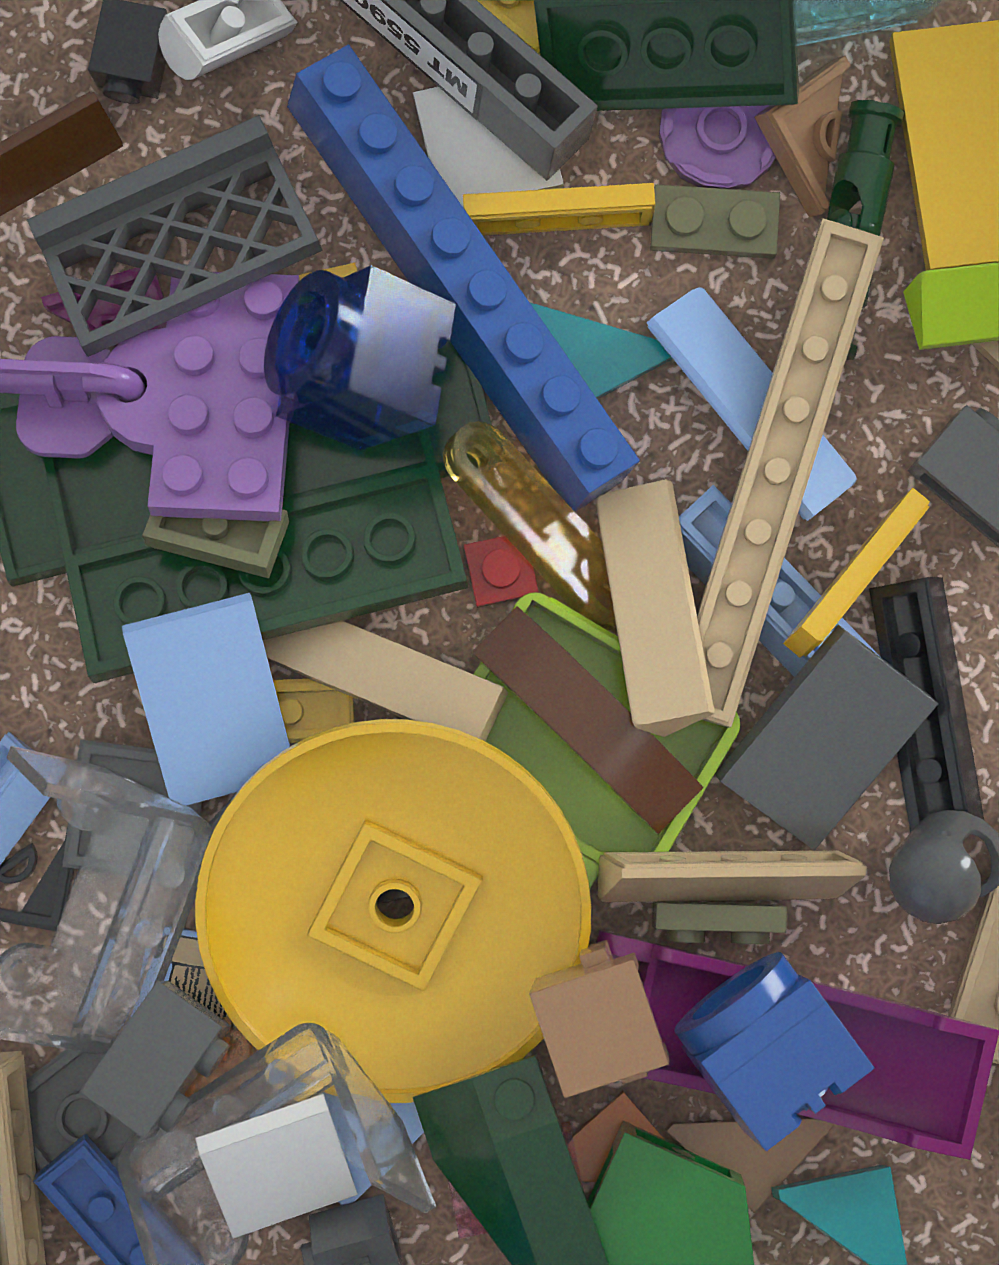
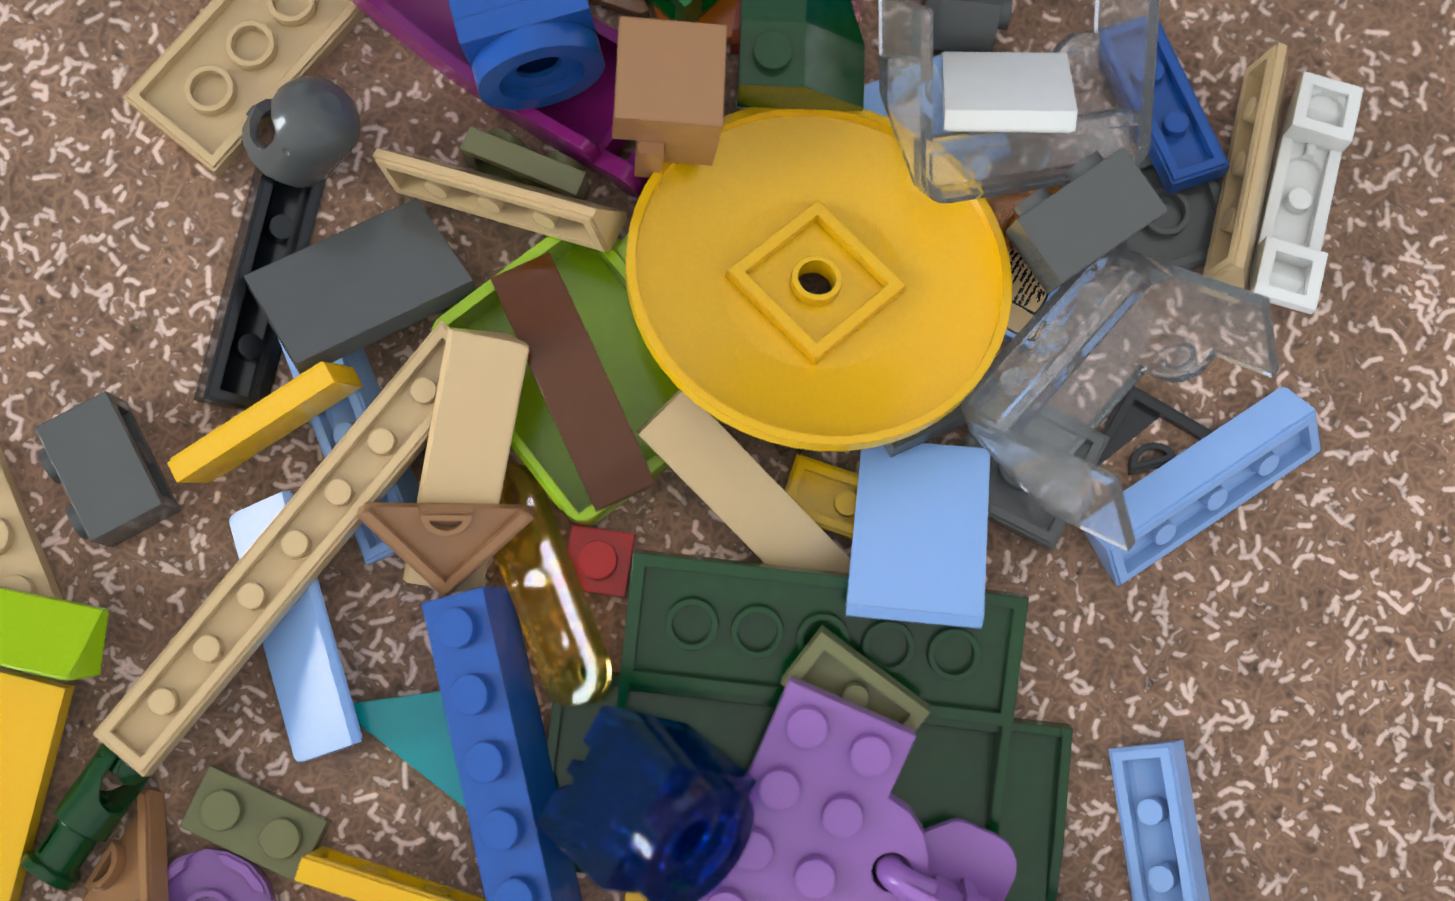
camera: 160 degrees left, 5 degrees down
none -> medium nougat tile [357,502,534,597]

